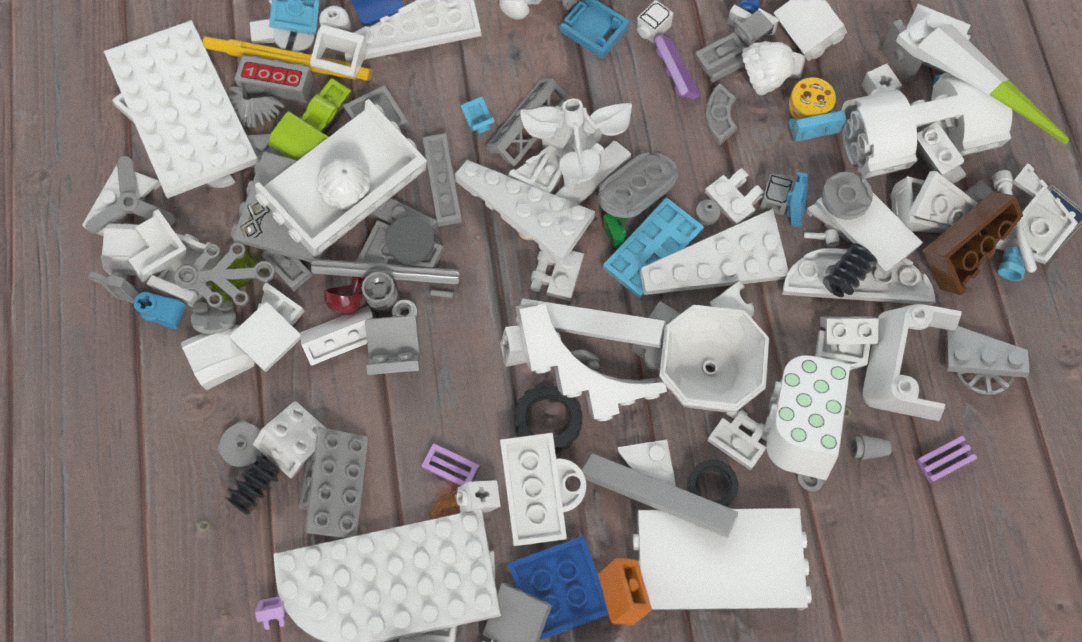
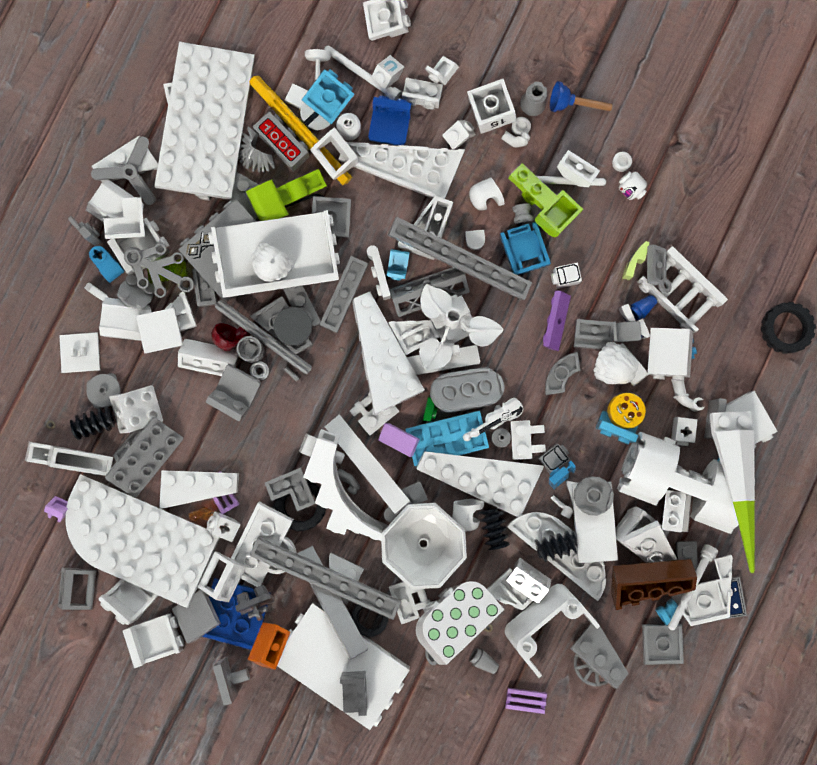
camera: 30 degrees right, 15 degrees up
none -> white slope [25,441,113,476]
none -> white piece [60,332,100,373]
none -> white tile [84,282,108,301]
none -> white wing [160,470,239,509]
none -> white tile [197,551,246,602]
none -> flat silver hips [235,585,275,621]
none -> light grey tile [249,537,401,620]
none -> light grey plate [265,467,315,511]
none -> flat silver panel [340,671,367,716]
none -> white plate [367,246,391,300]
none -> lavender tile [378,423,420,457]
none -> light grey plate [387,217,532,300]
none -> white wedge [398,196,453,260]
none -> white piece [463,398,523,441]
none -> white tile [465,230,485,250]
none -> black piece [478,508,510,550]
none -> light grey tile [642,623,684,665]
none -> white piece [671,379,705,412]

